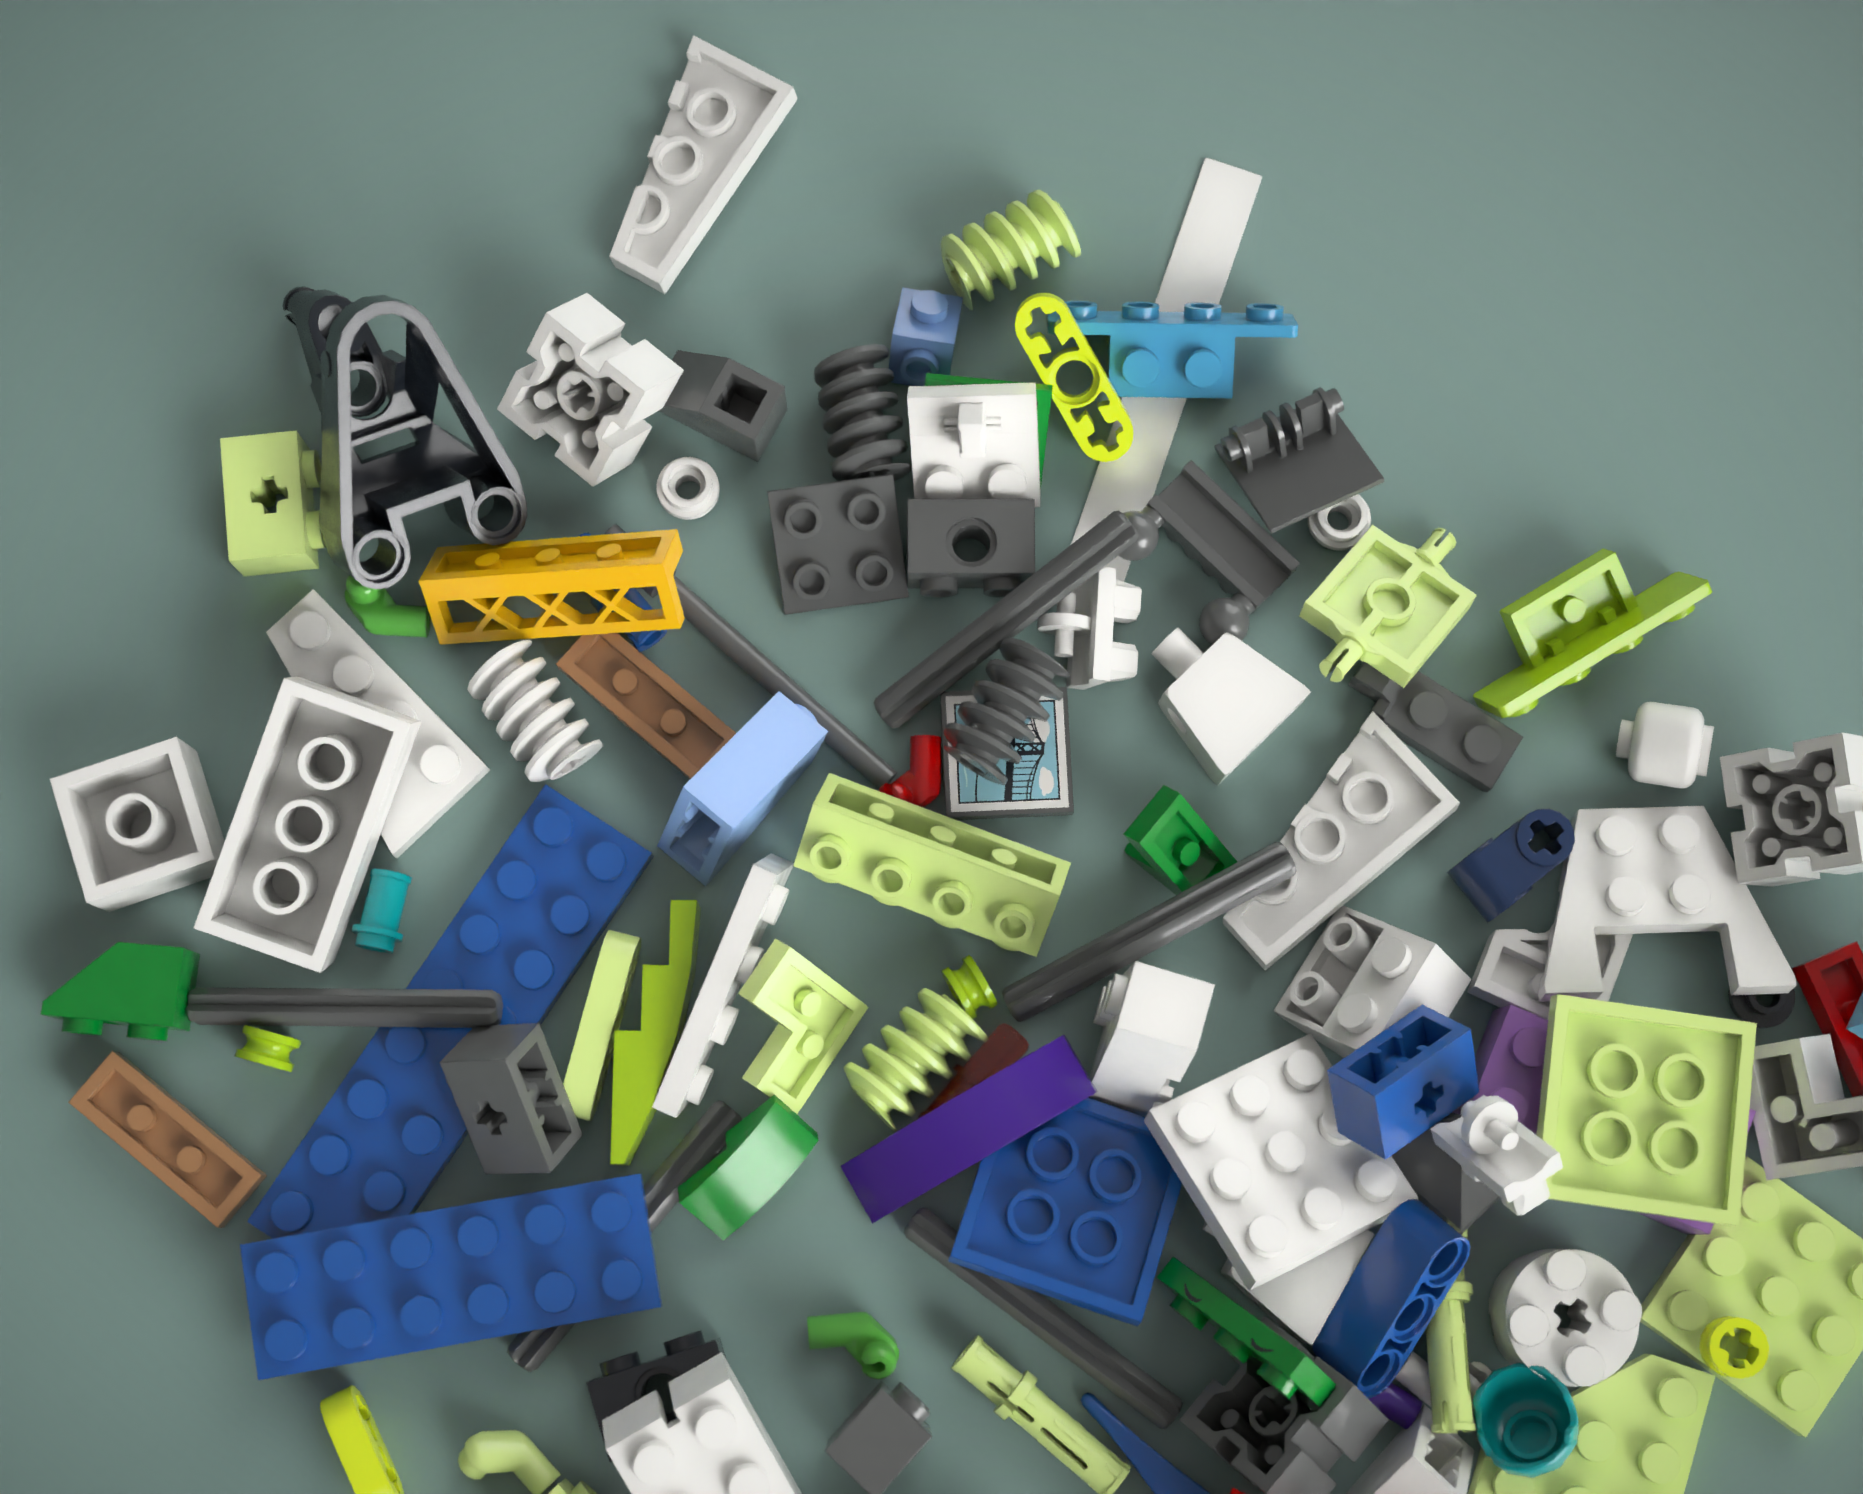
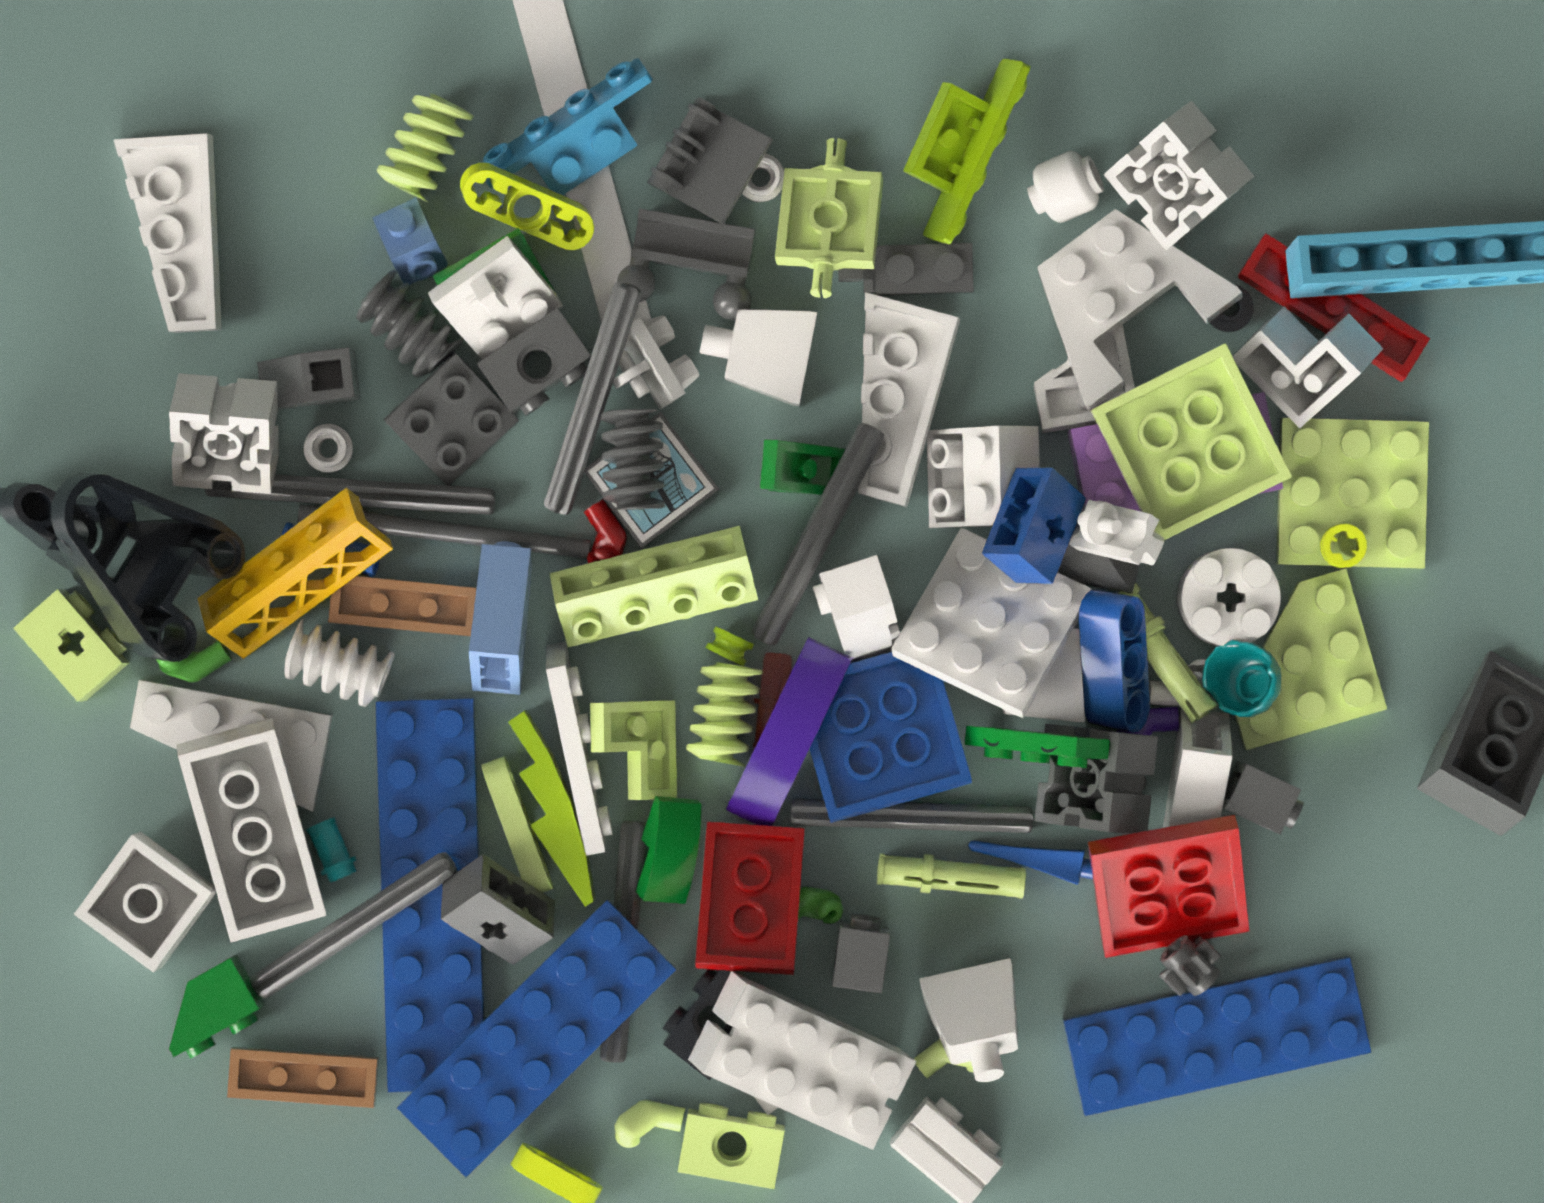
camera: 30 degrees left, 10 degrees up
lime bush [234,1025,302,1072] -> none
dark blue piece [1447,808,1575,923] -> none
none -> dark grey axle [205,474,496,515]
none -> red plate [695,822,805,975]

